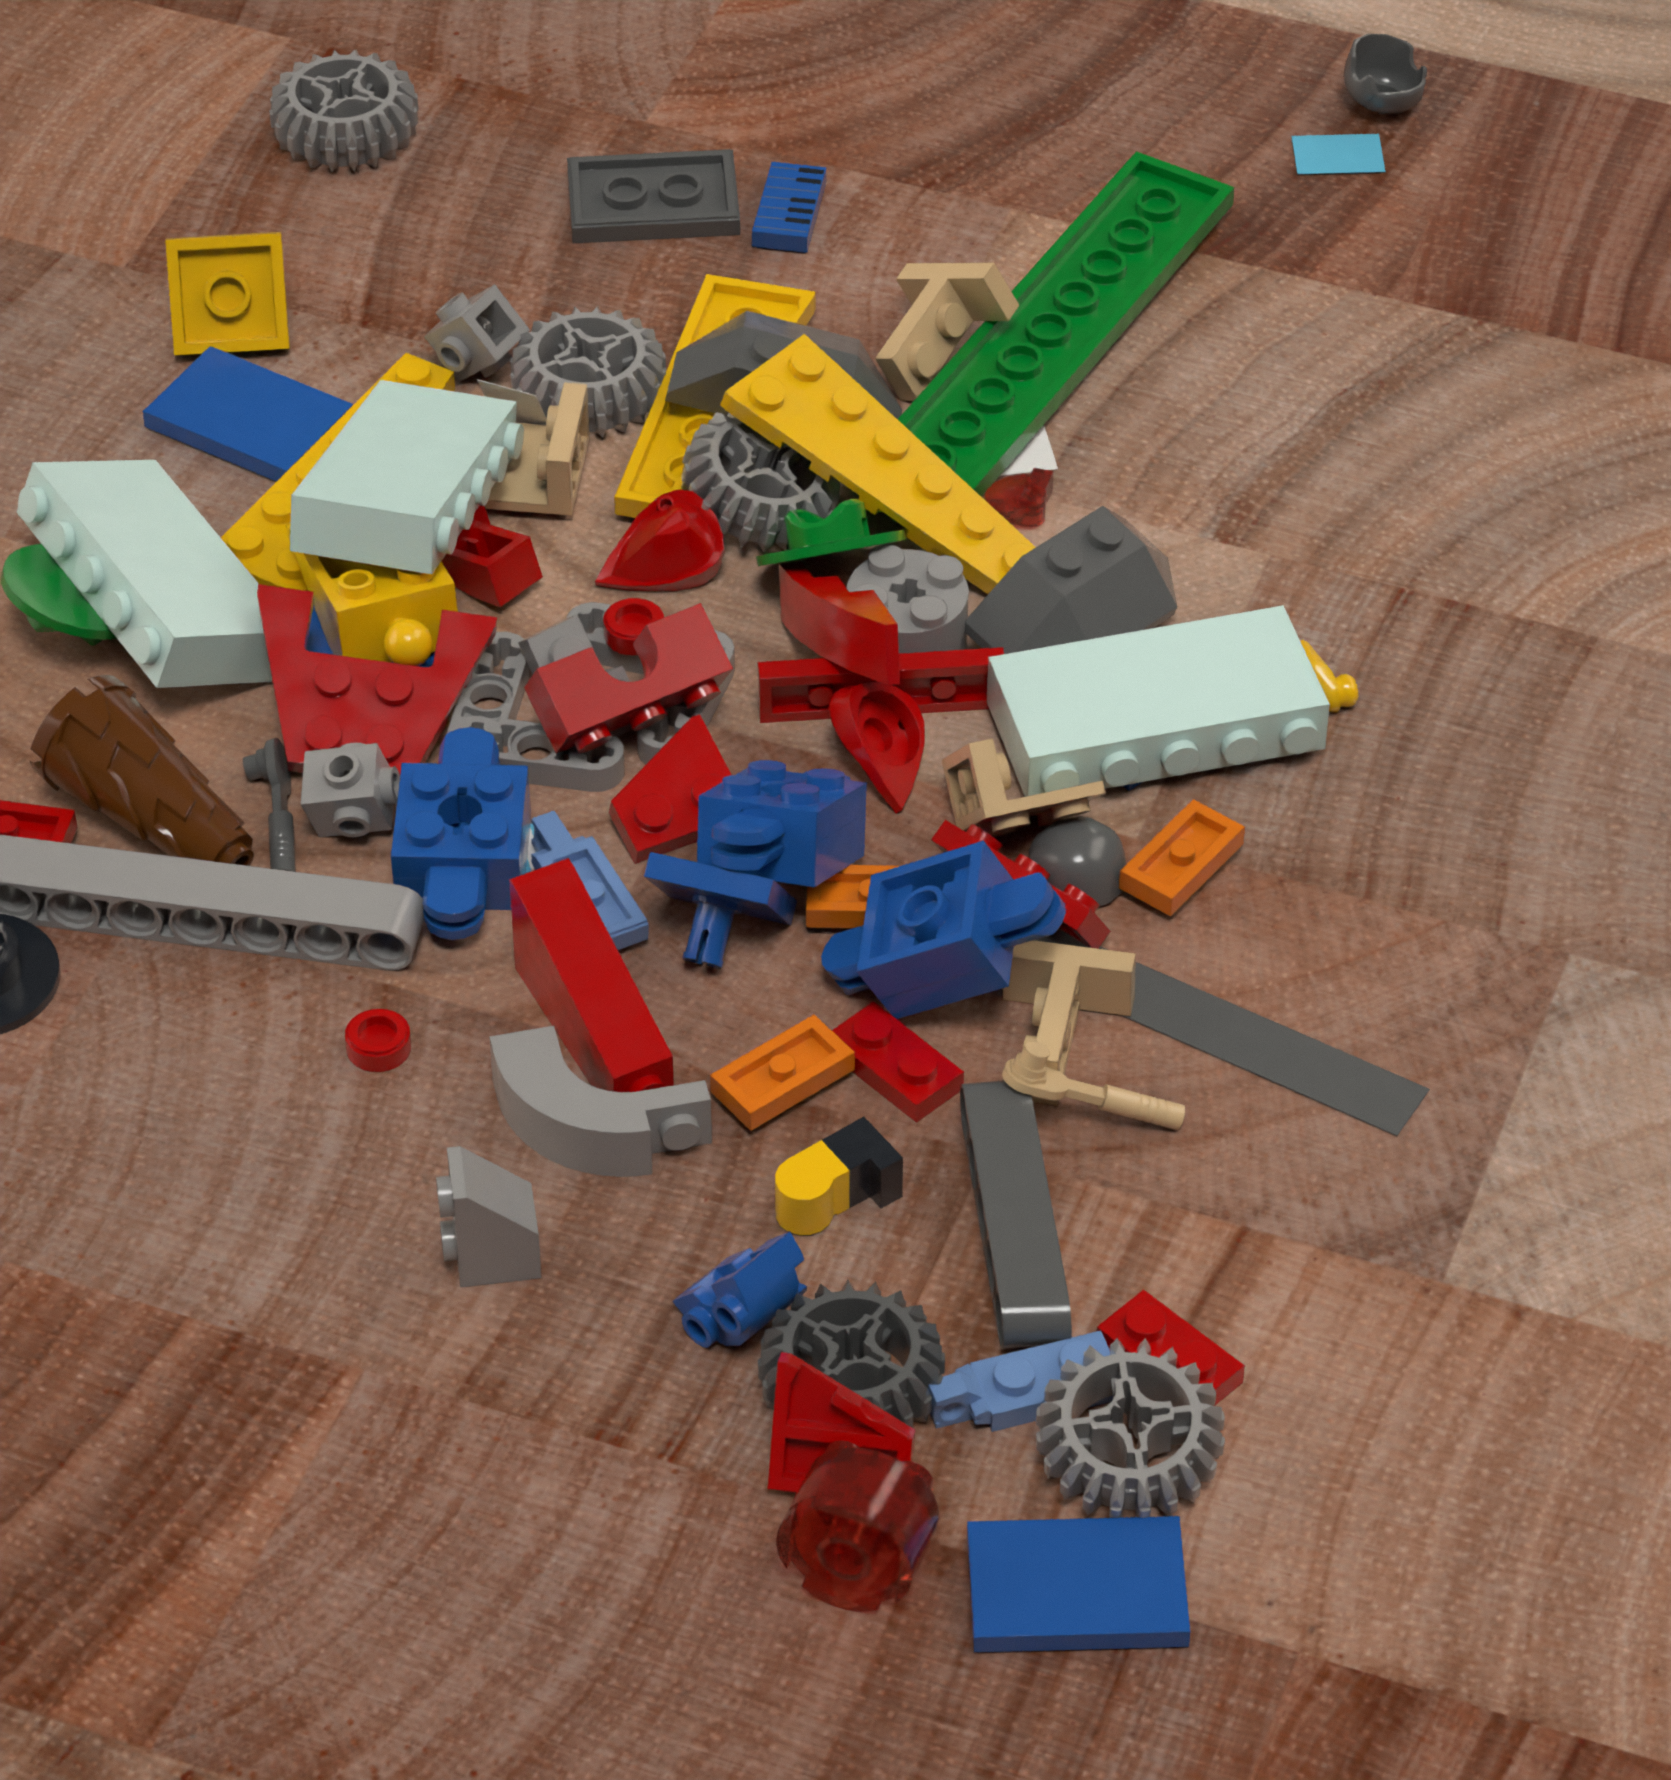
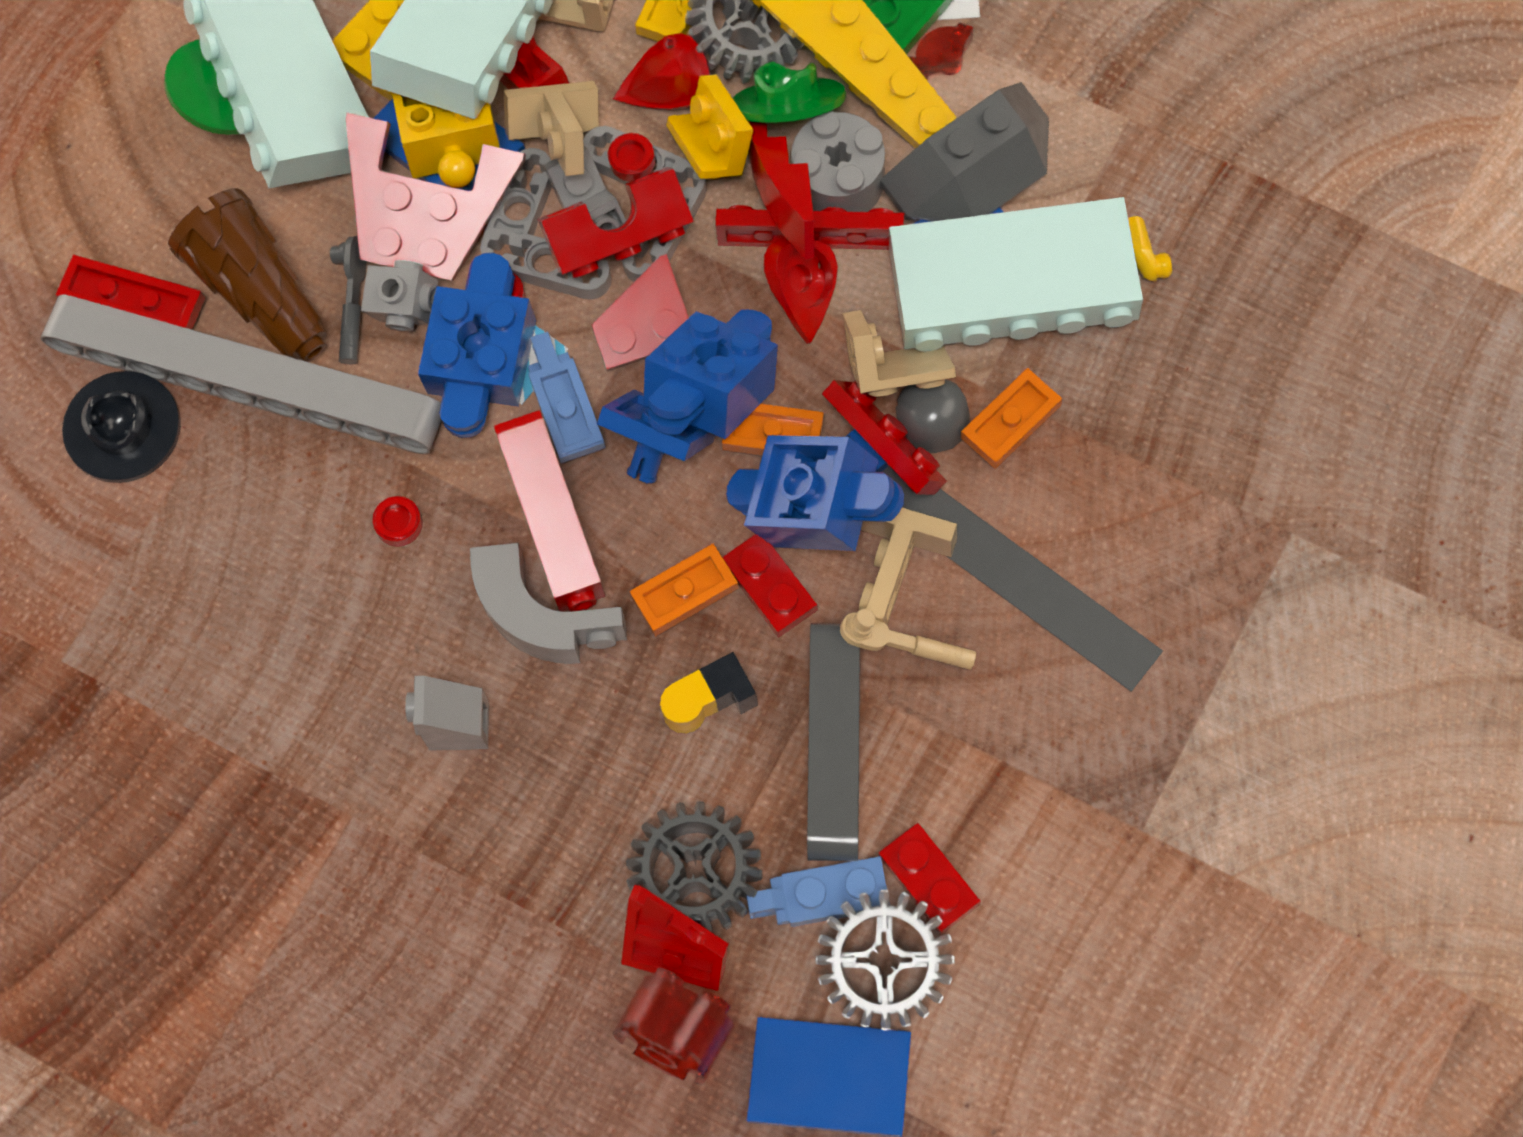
camera: 15 degrees right, 25 degrees up
blue cylinder [672,1231,807,1348] -> none
none -> tan bracket [504,81,599,176]
none -> yellow bracket [666,75,753,179]

